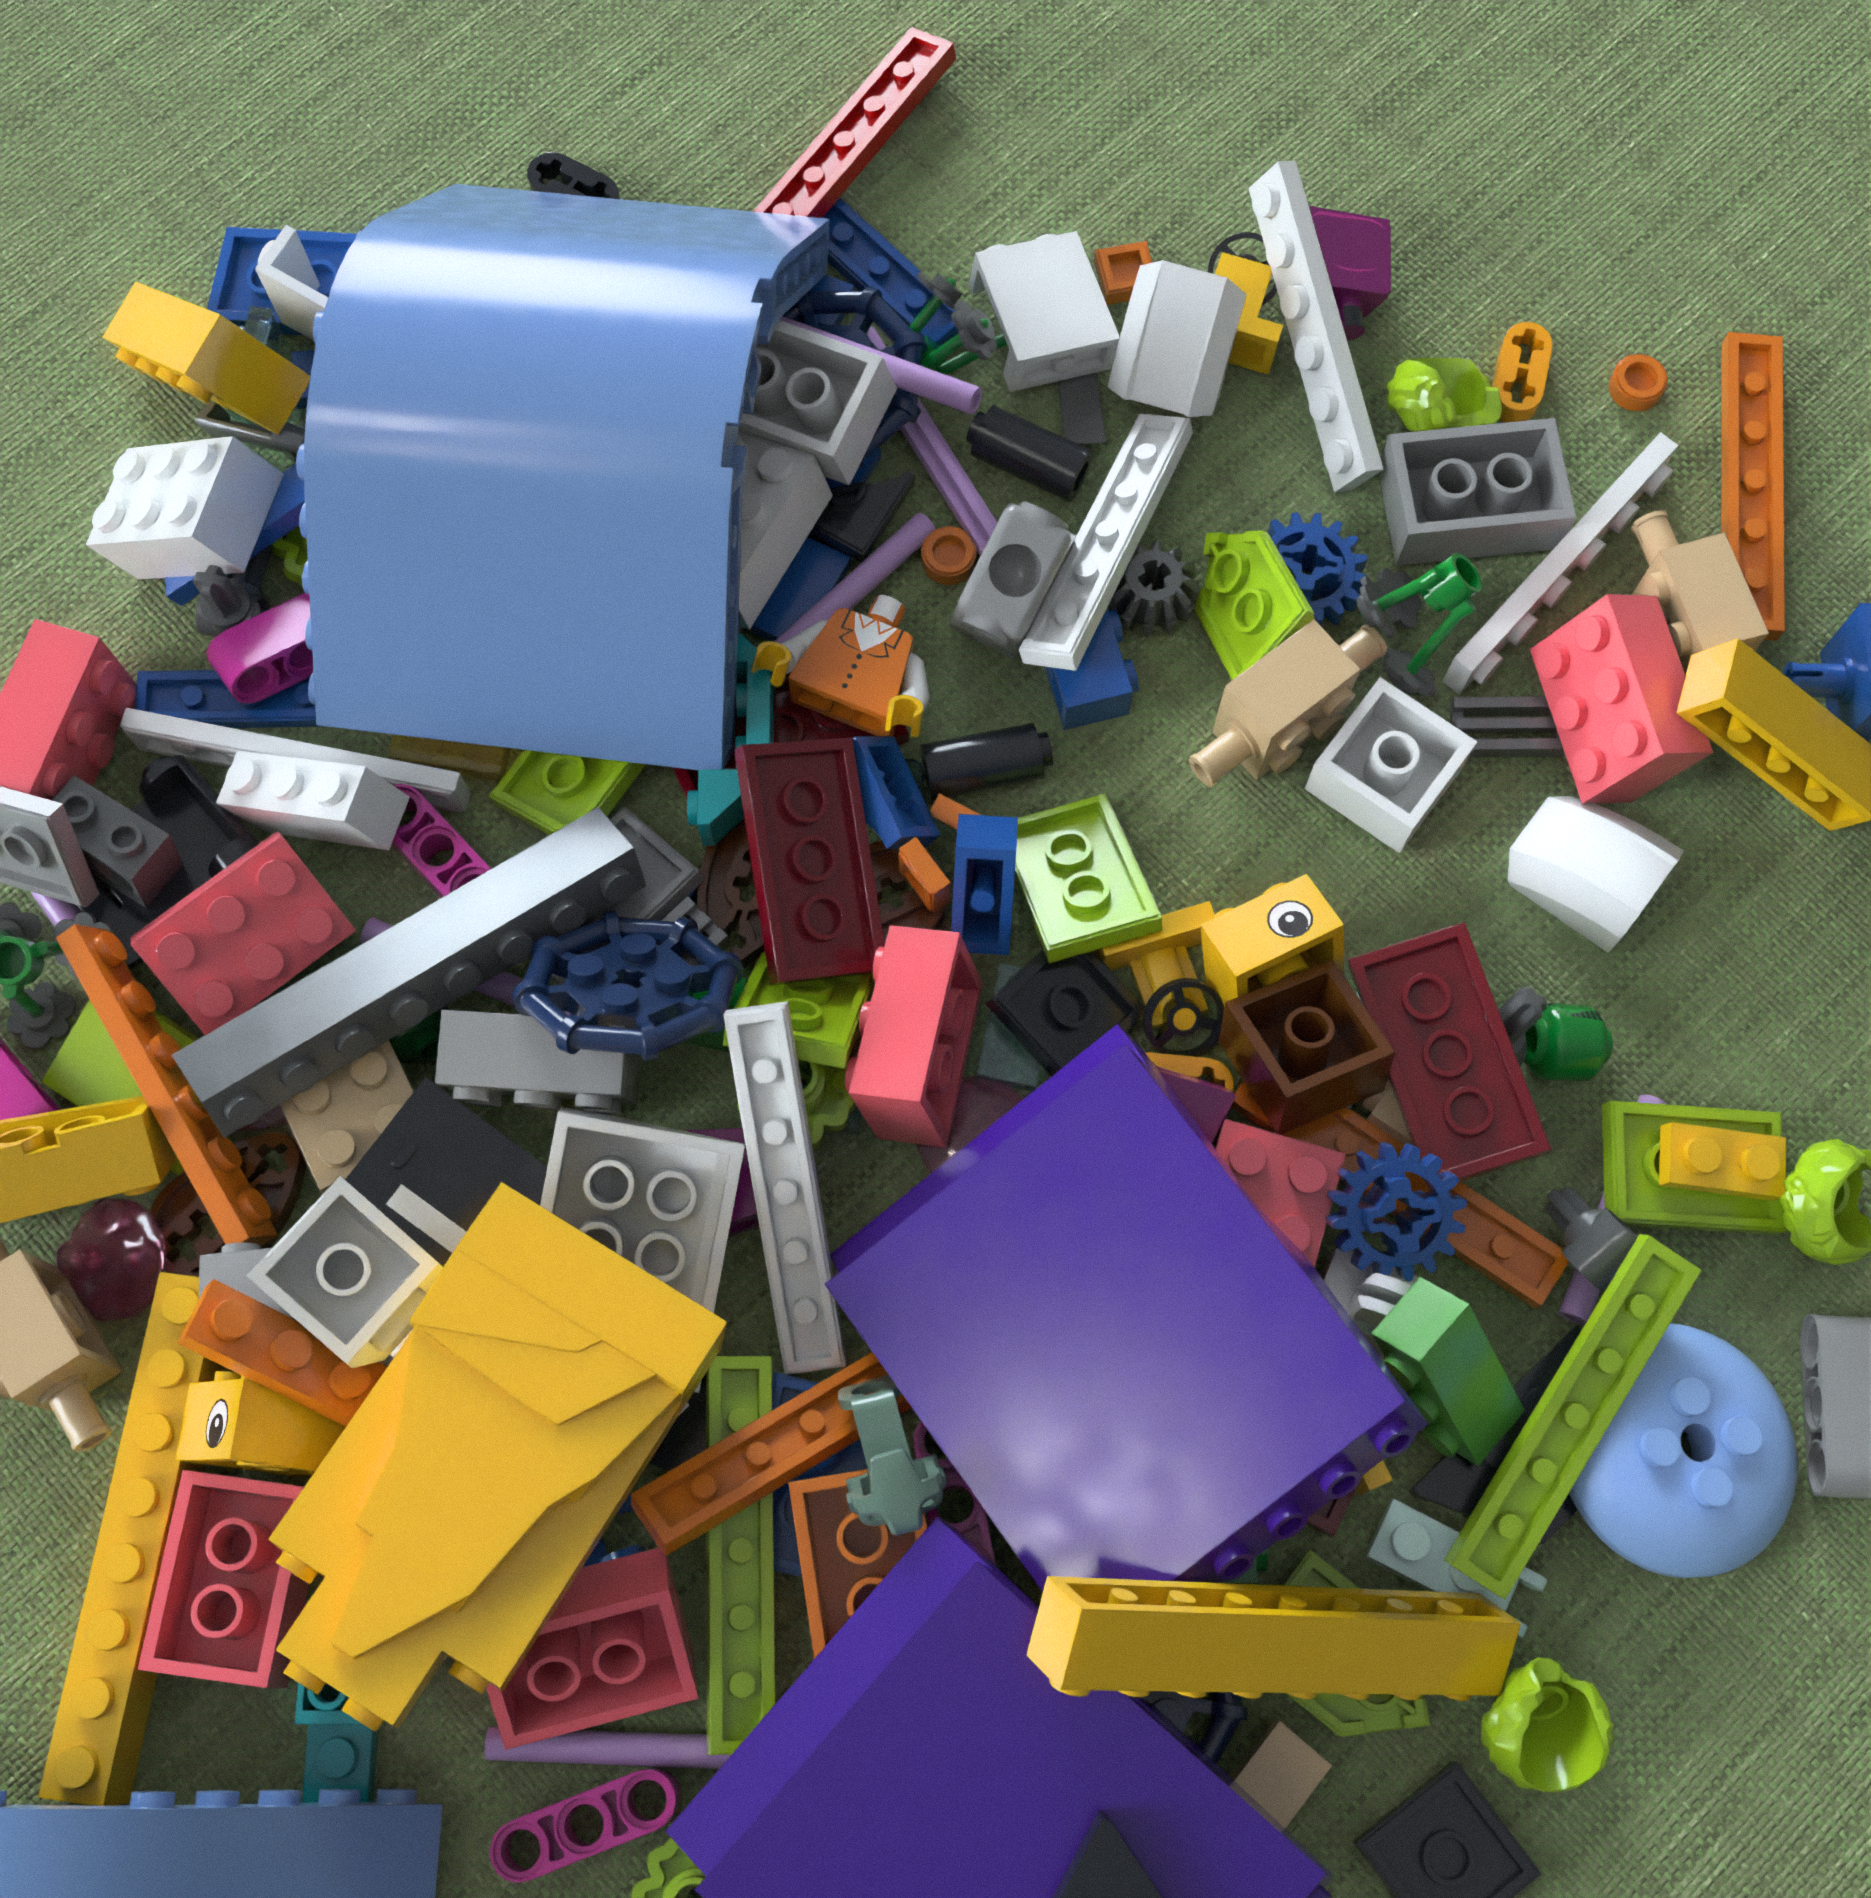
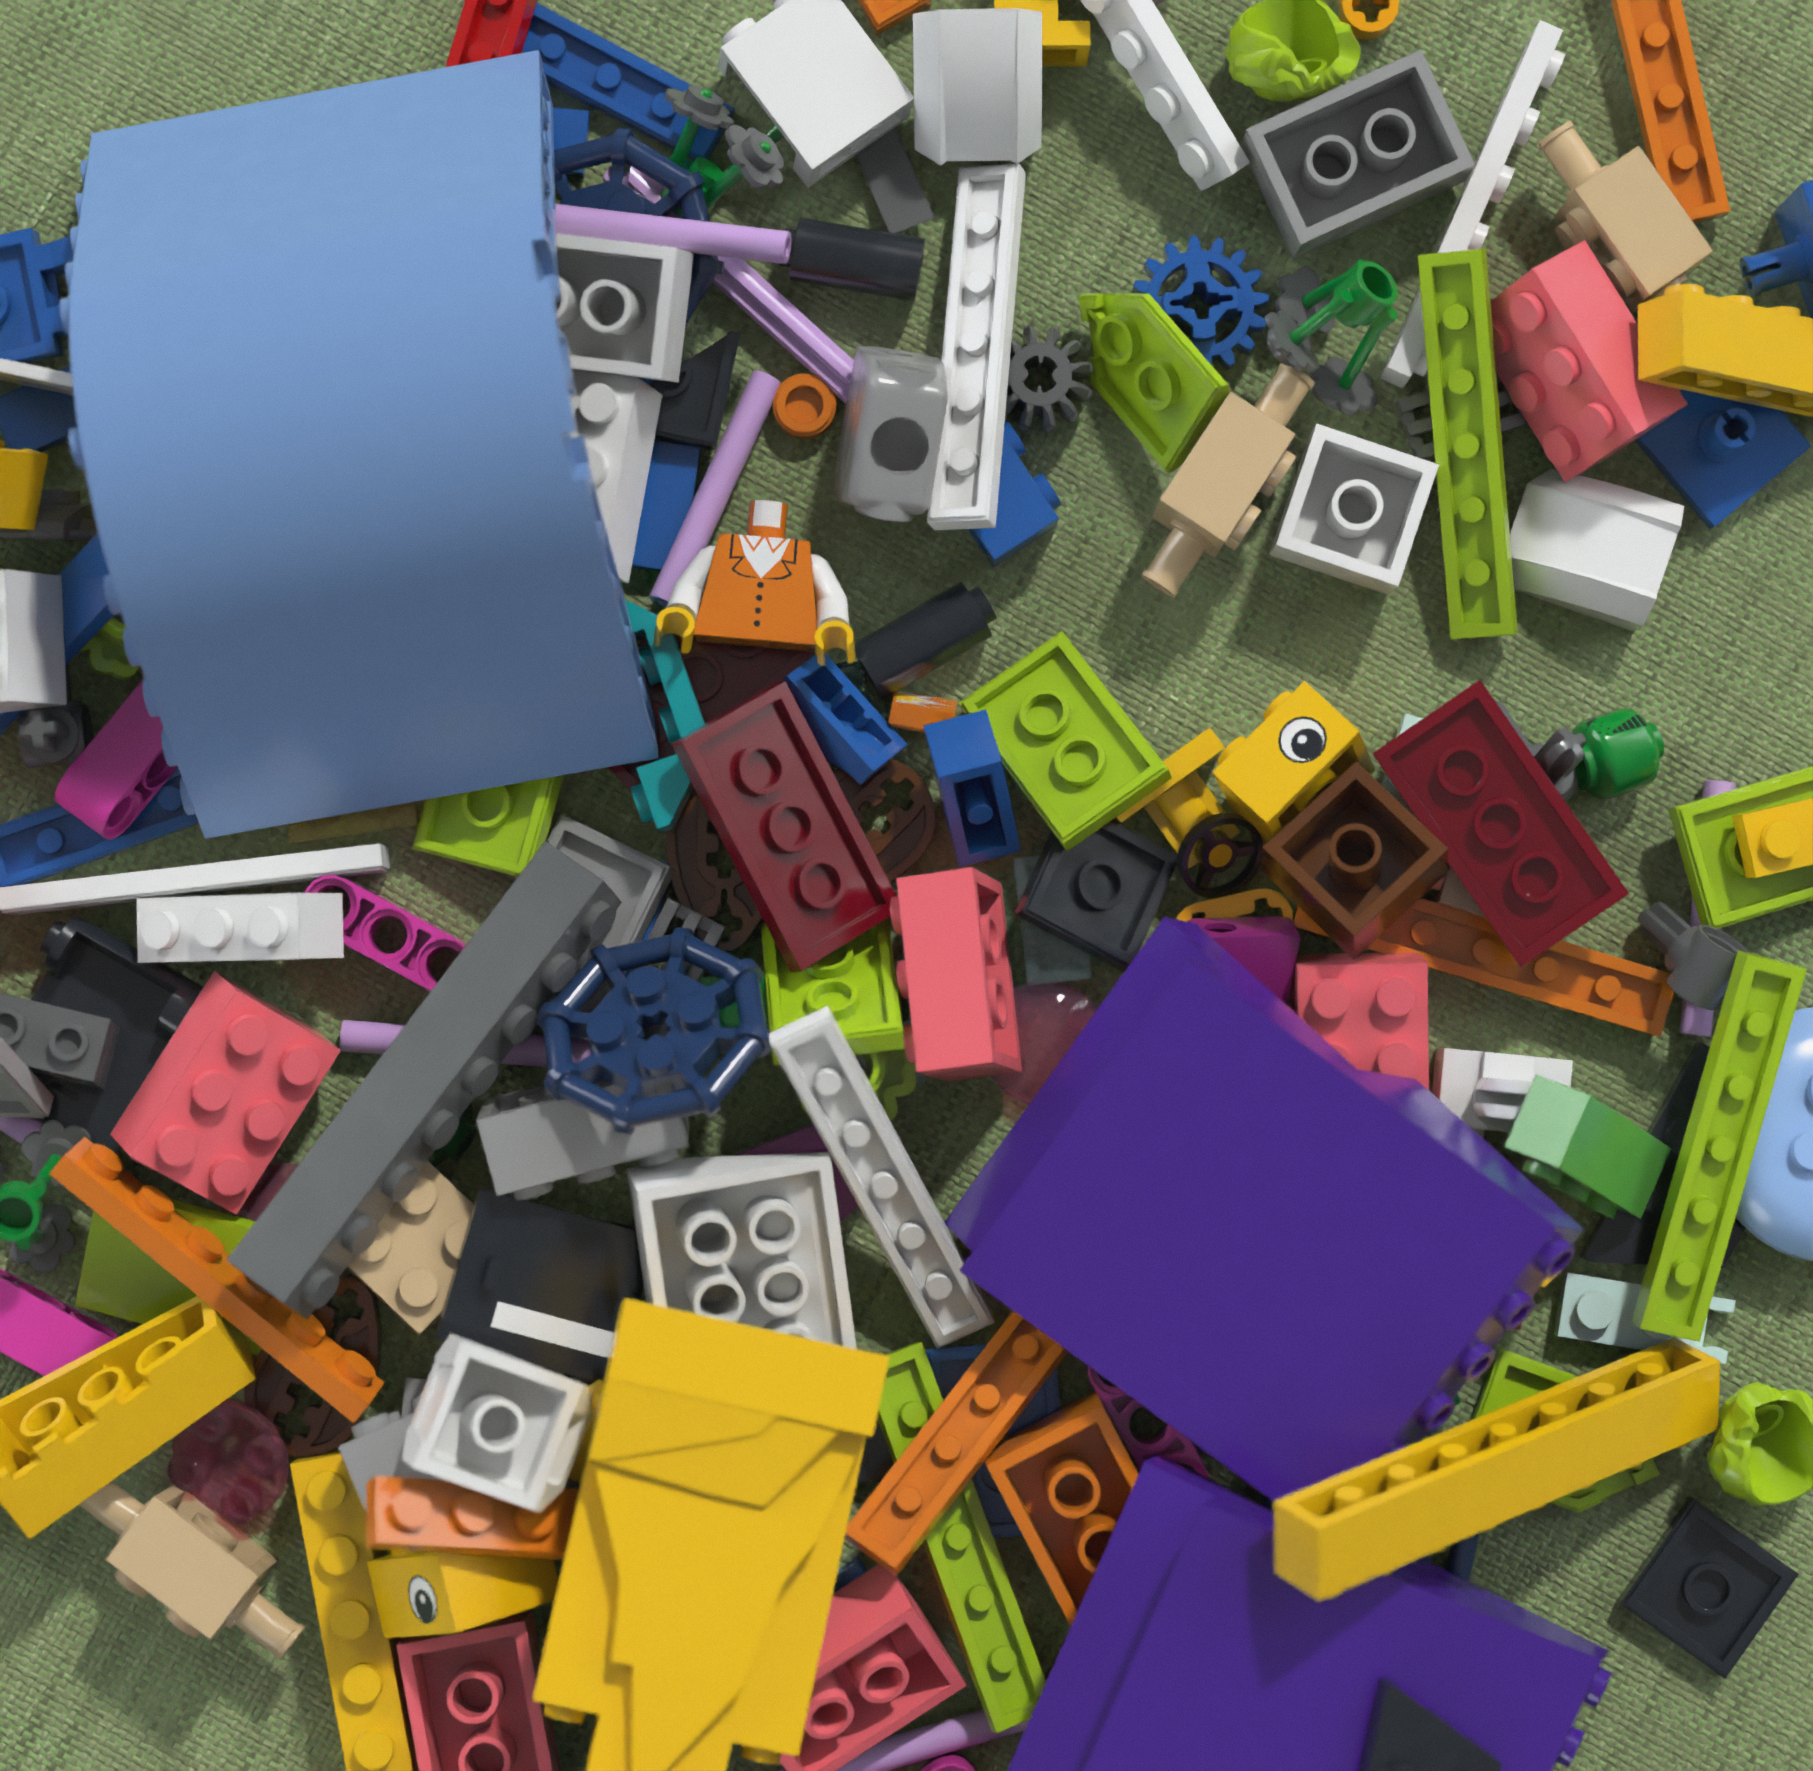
camera: 20 degrees left, 15 degrees up
black beam [527,152,620,199] -> none
sand green piece [838,1375,947,1536] -> none
orange tile [898,837,951,913] -> none
tan brick [1229,1720,1332,1828] -> none
blue gear [1326,1142,1467,1282] -> none
none -> lime plate [1418,248,1518,639]
none -> blue tile [1635,390,1811,530]

